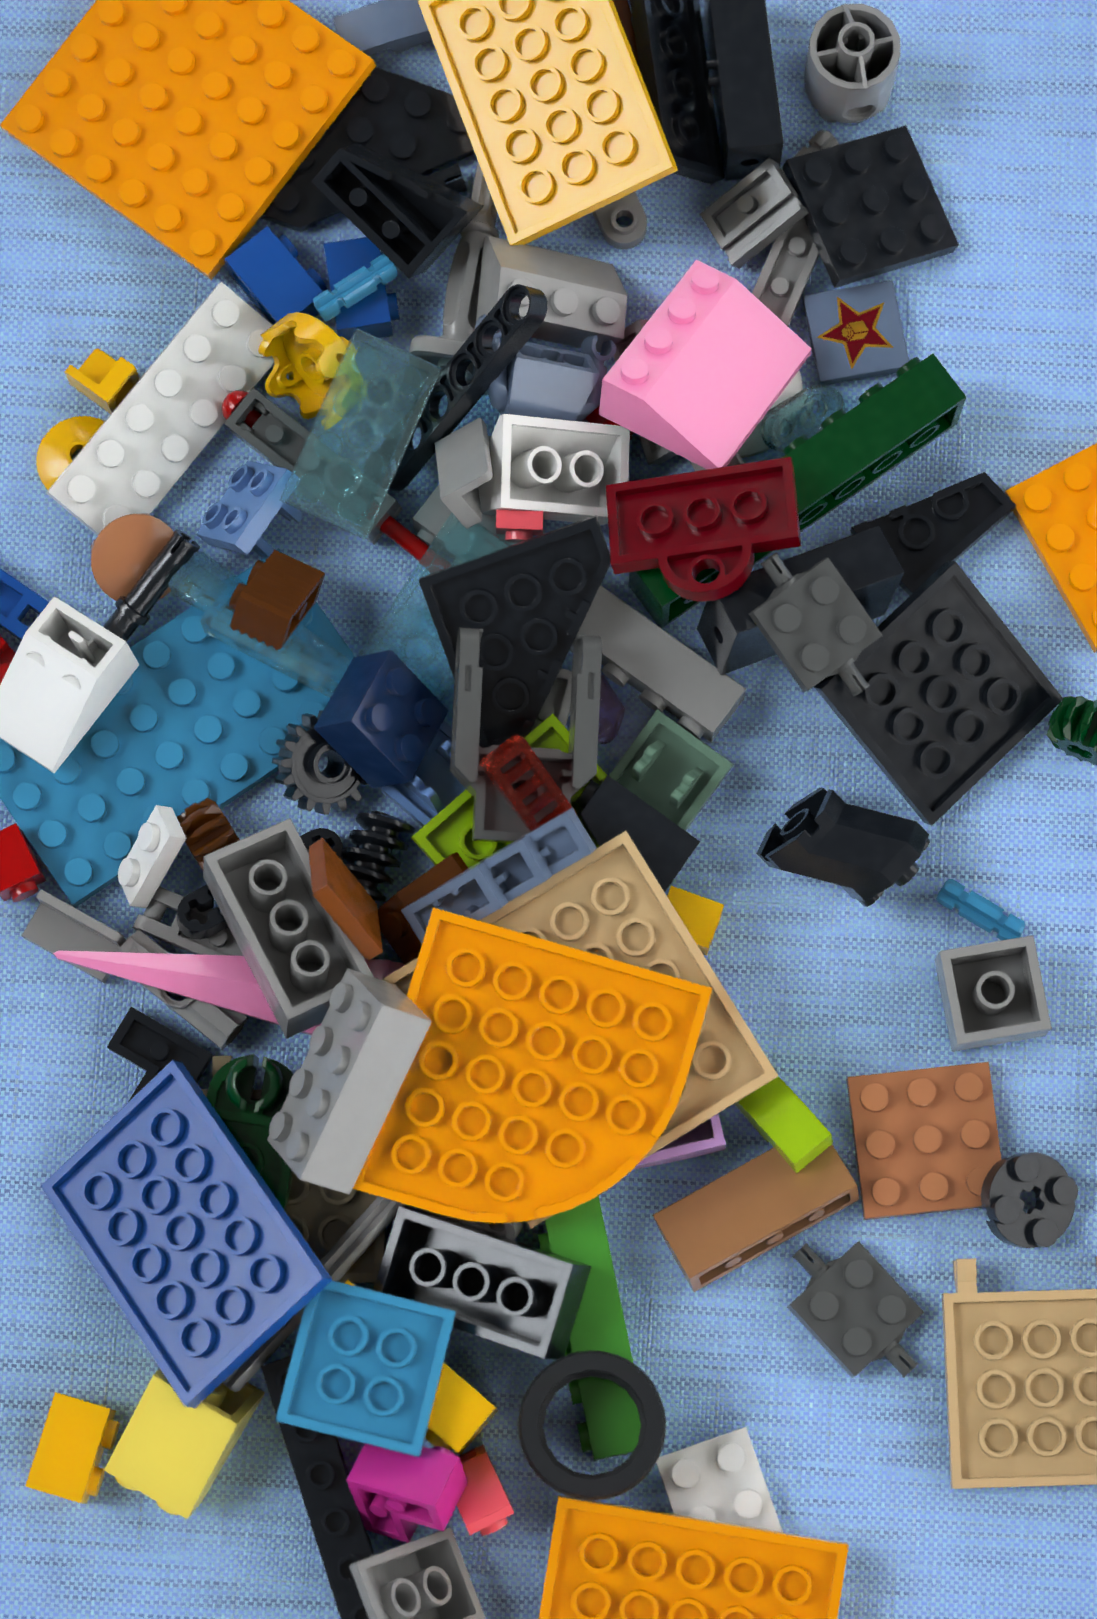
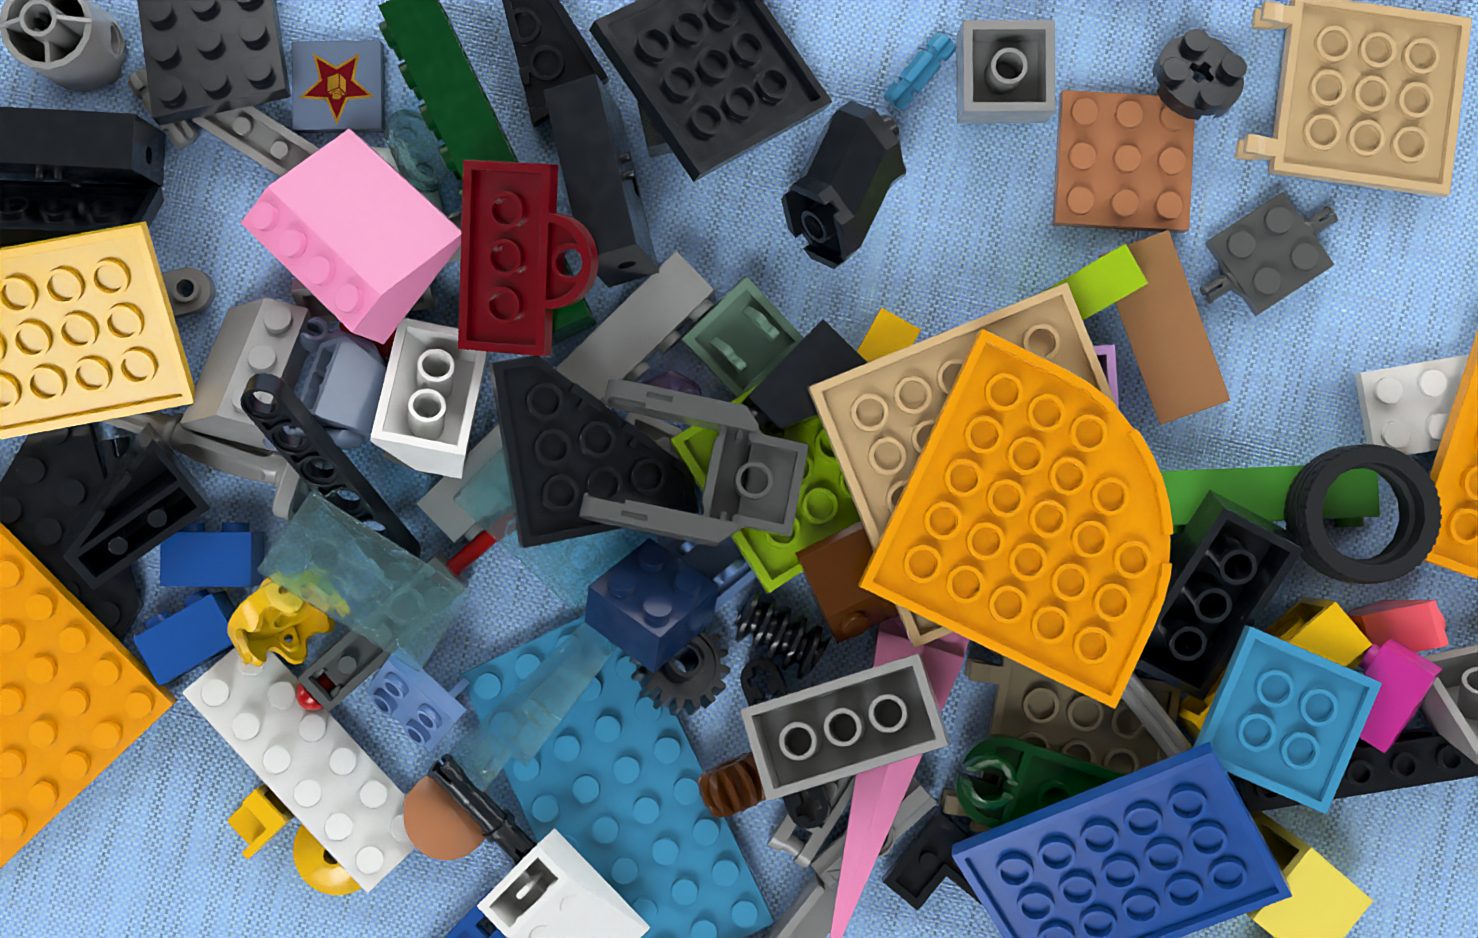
camera: 85 degrees left, 10 degrees up
white plate [117,805,186,908] -> none
reddish brown brick [229,549,325,651] -> none
light grey brick [267,968,432,1195] -> none
dark orange tile [309,838,383,960] -> none
dark azure axle [313,254,398,321] -> none
sand blue slope [401,808,597,944] -> none
light grey panel [435,418,493,529] -> none
clear red slope [479,734,577,832] -> none
coral plate [496,510,544,543] -> none
dark grey plate [700,158,809,268] -> none
dark grey plate [749,553,883,697] -> none

